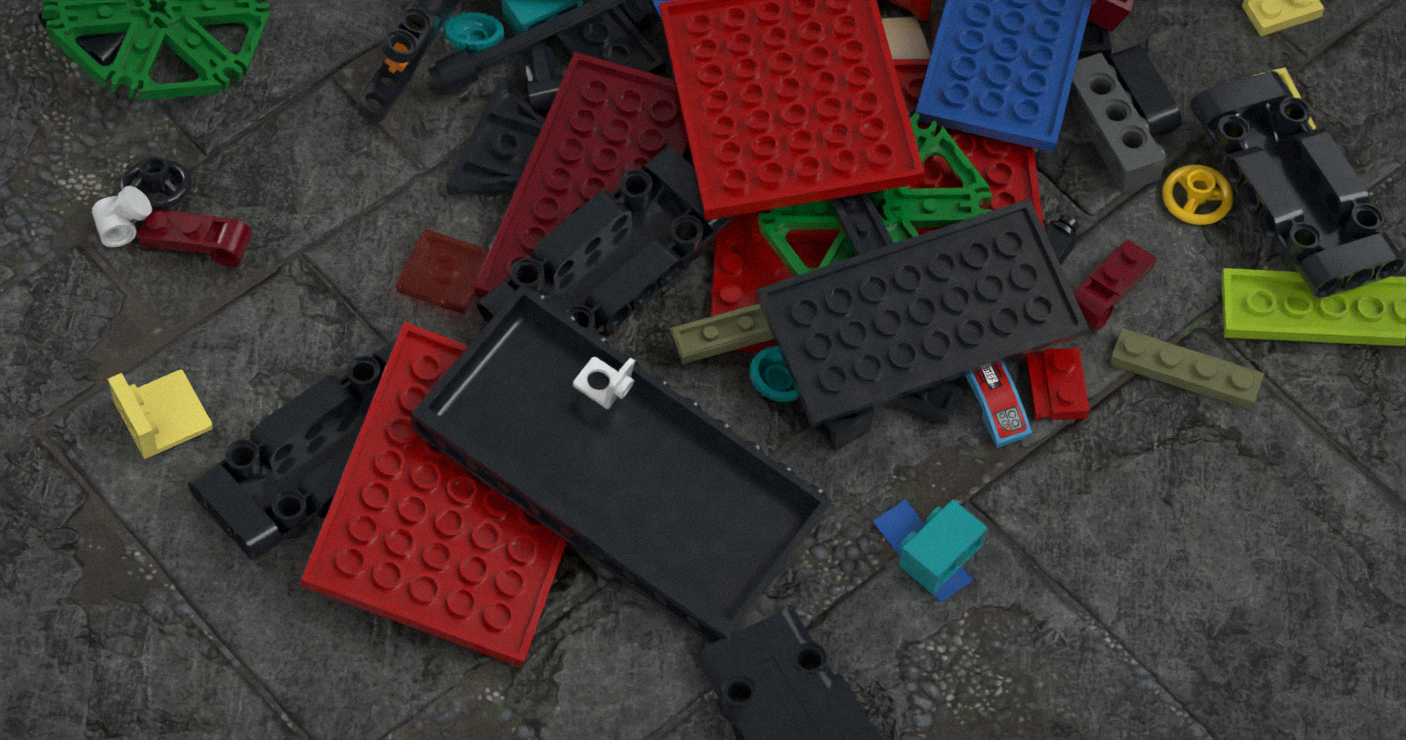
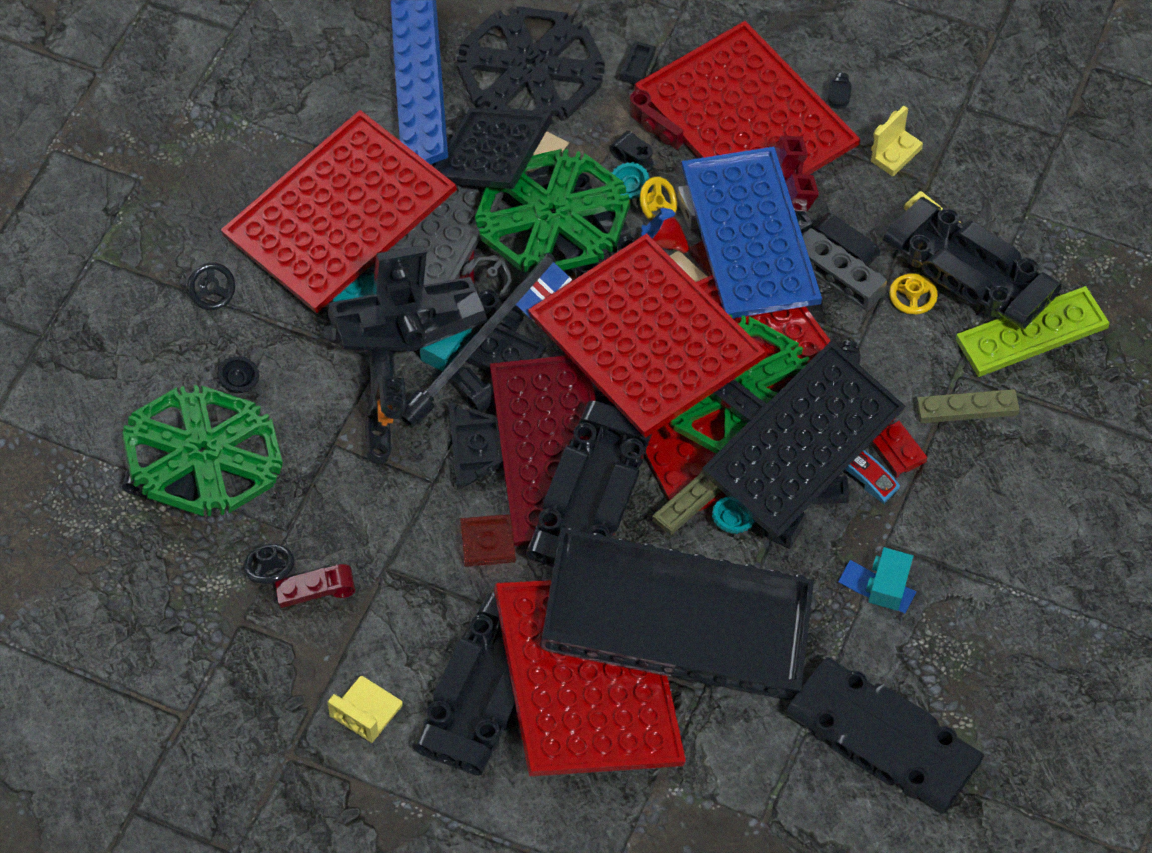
camera: 25 degrees left, 0 degrees up
white piece [92,186,152,247] -> none
teal hat [444,12,504,54] -> none
white bracket [573,357,635,410] -> none
dark red plate [1074,239,1157,331] -> none

